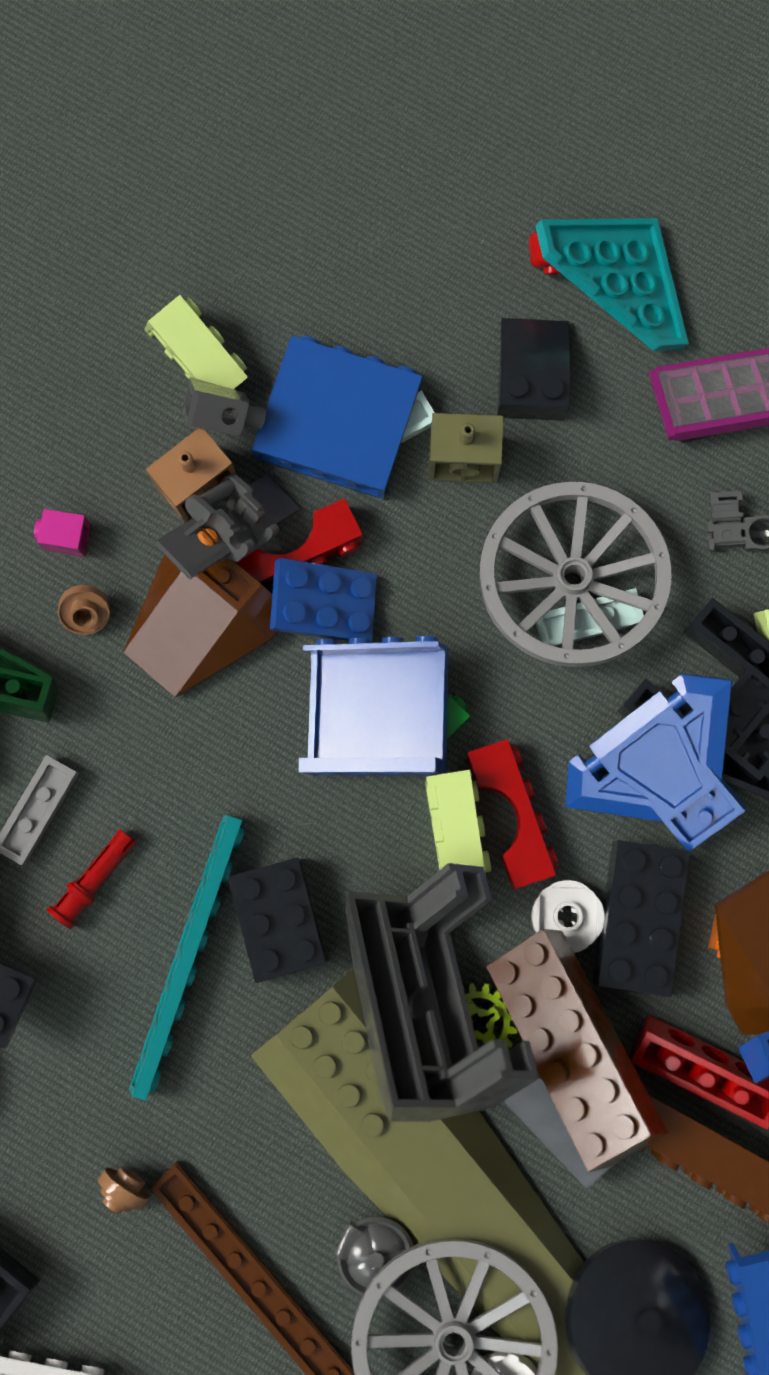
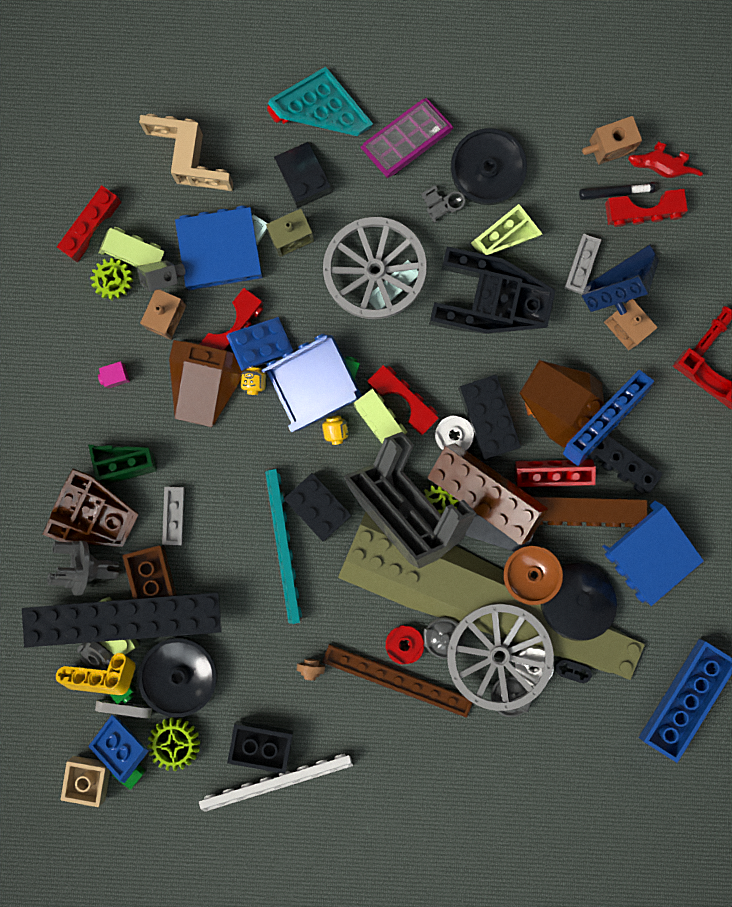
camera: 30 degrees left, 5 degrees up
red pin [46,828,137,930] -> none
medium nougat plate [57,585,110,635] -> none
dark grey piece [155,473,300,580] -> none
plate [565,674,747,851] -> none
none -> red arch [57,185,121,263]
none -> lime gear [90,258,133,301]
none -> tan bracket [139,114,234,191]
none -> yellow head [241,368,266,395]
none -> yellow head [322,415,349,445]
none -> red plate [385,625,424,664]
none -> dark orange dish [504,546,563,605]

